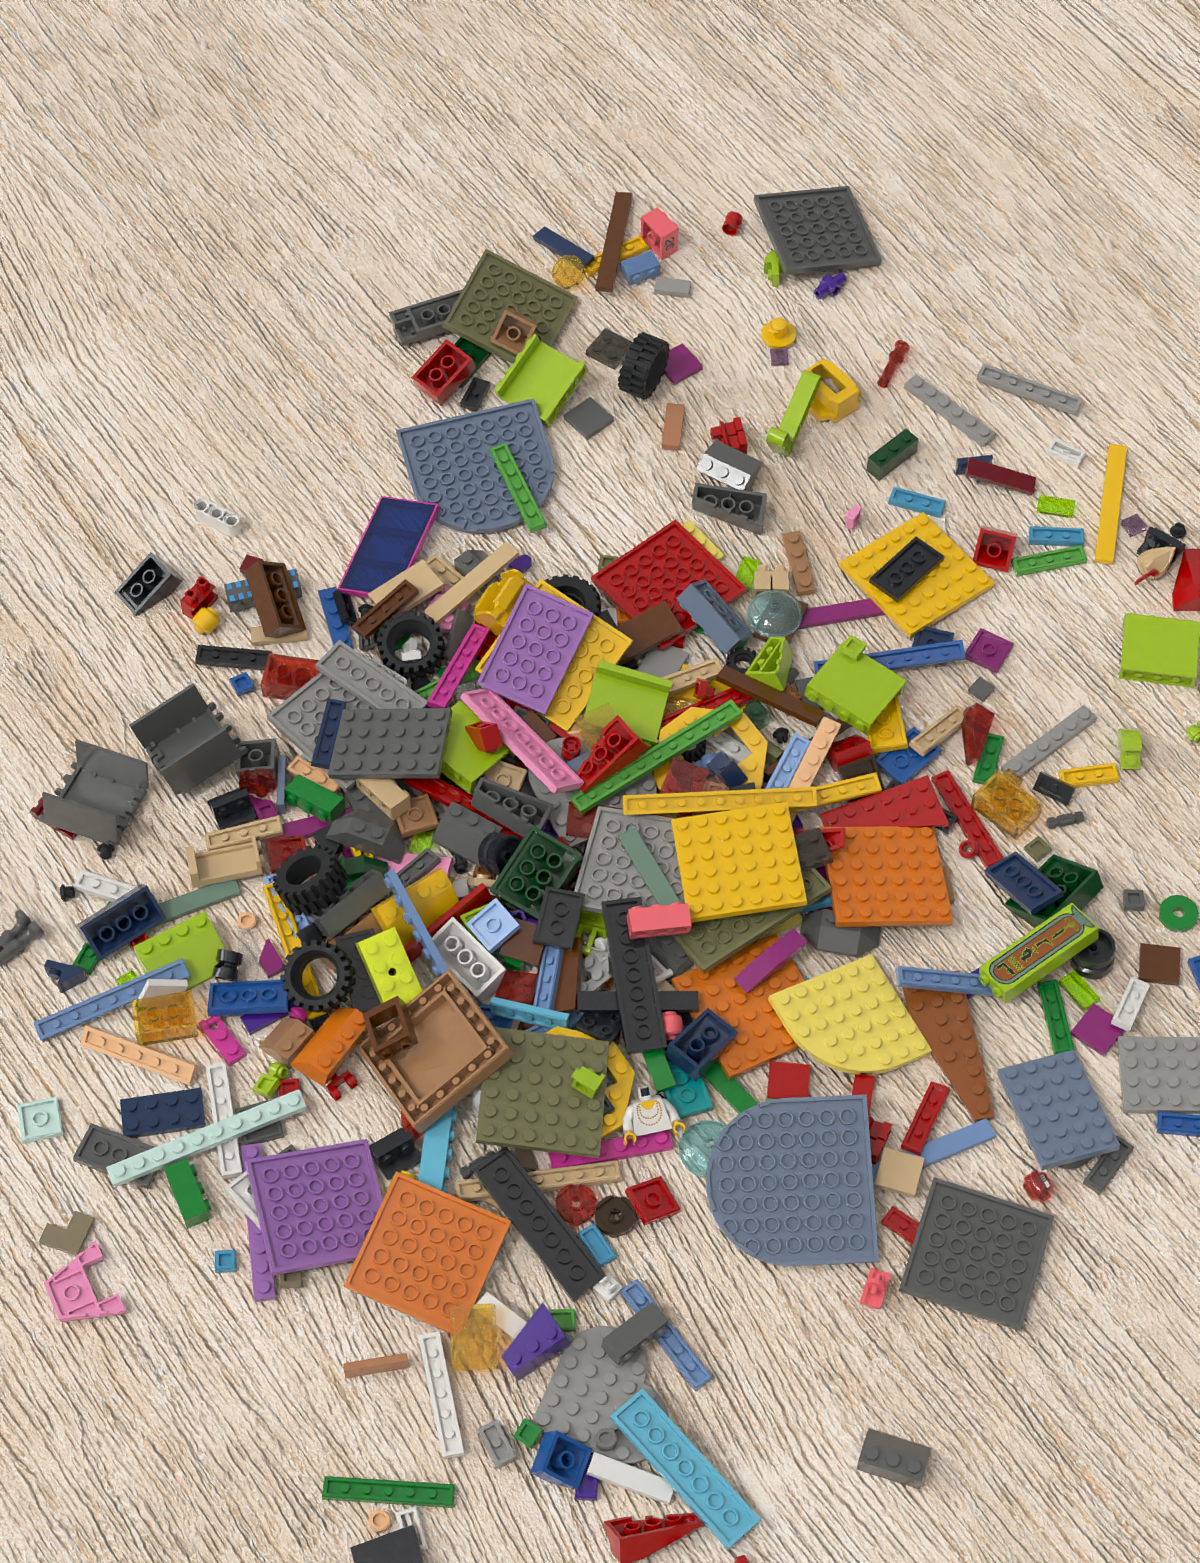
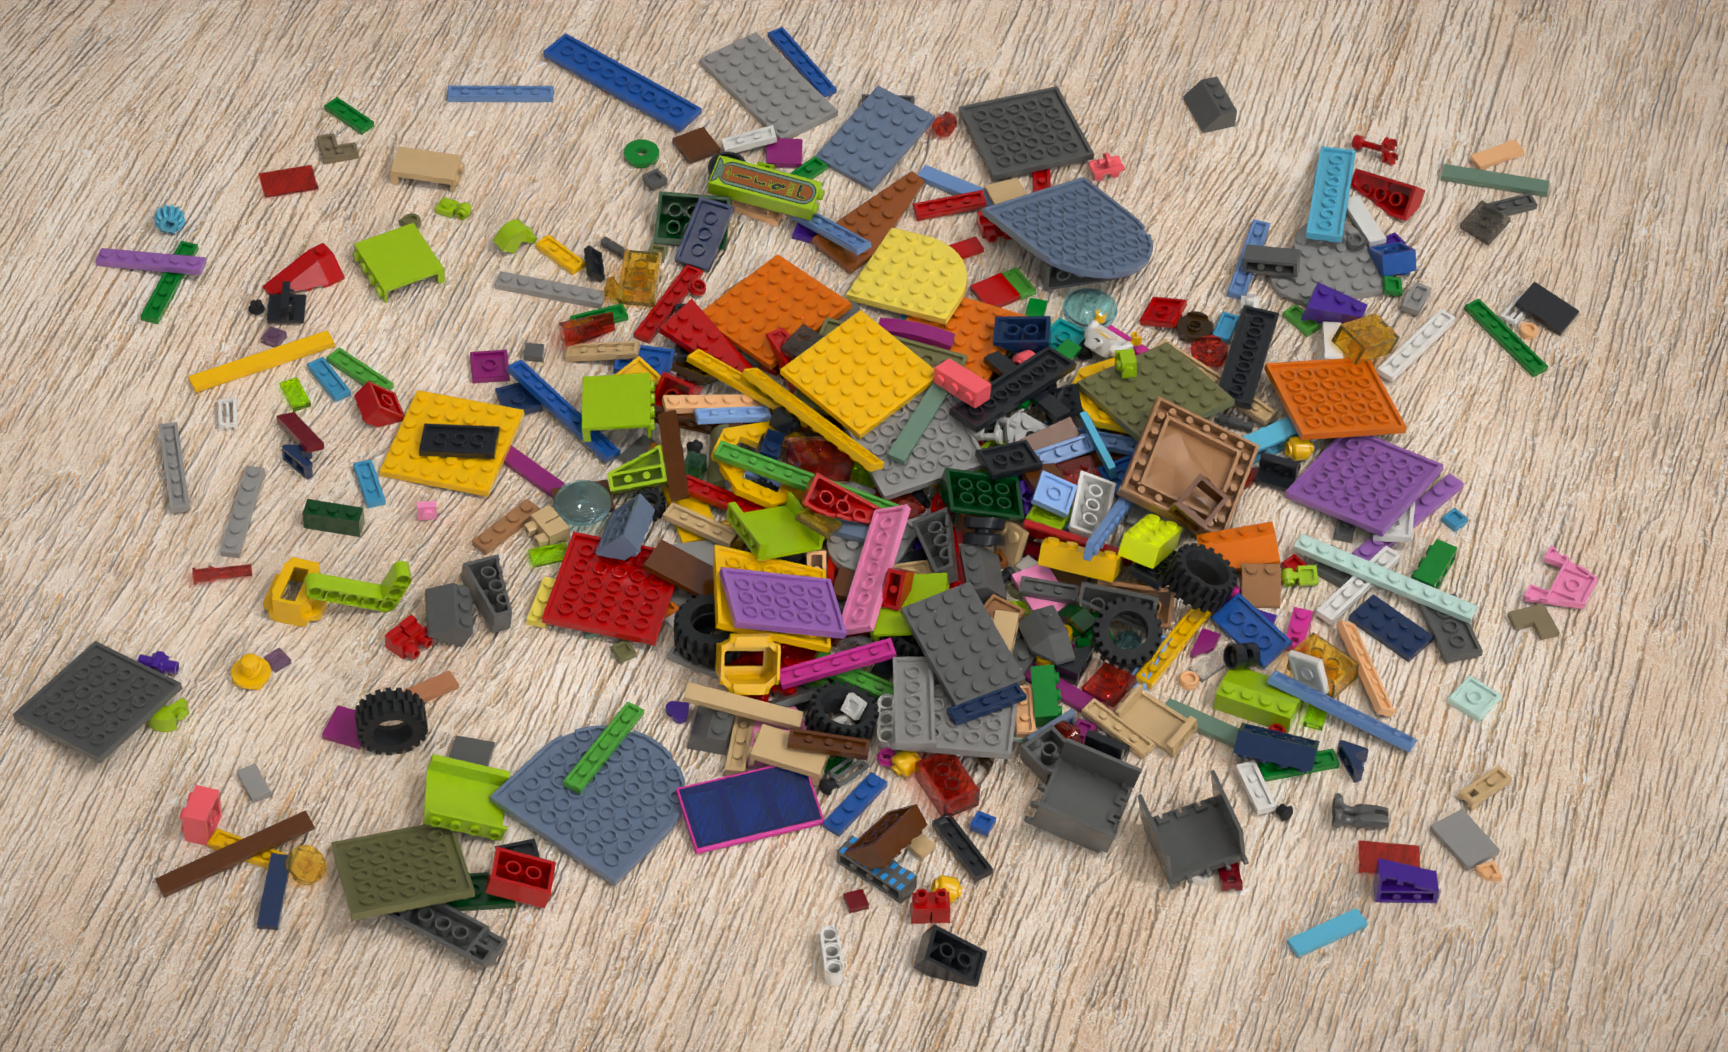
camera: 130 degrees left, 10 degrees down
black tile [296,922,325,943] -> none
black tile [333,590,357,627] -> none
nougat tile [343,1353,409,1378] -> none
medium nougat slope [490,307,539,355] -> none
red wheel [561,736,581,761] -> none
clear smoke plate [586,328,633,370] -> none
medium blue brick [620,250,660,285] -> none
red tile [693,678,715,700] -> none
red wheel [722,211,743,236] -> none
lime plate [840,635,867,660] -> none
tan piece [1134,547,1176,585] -> none

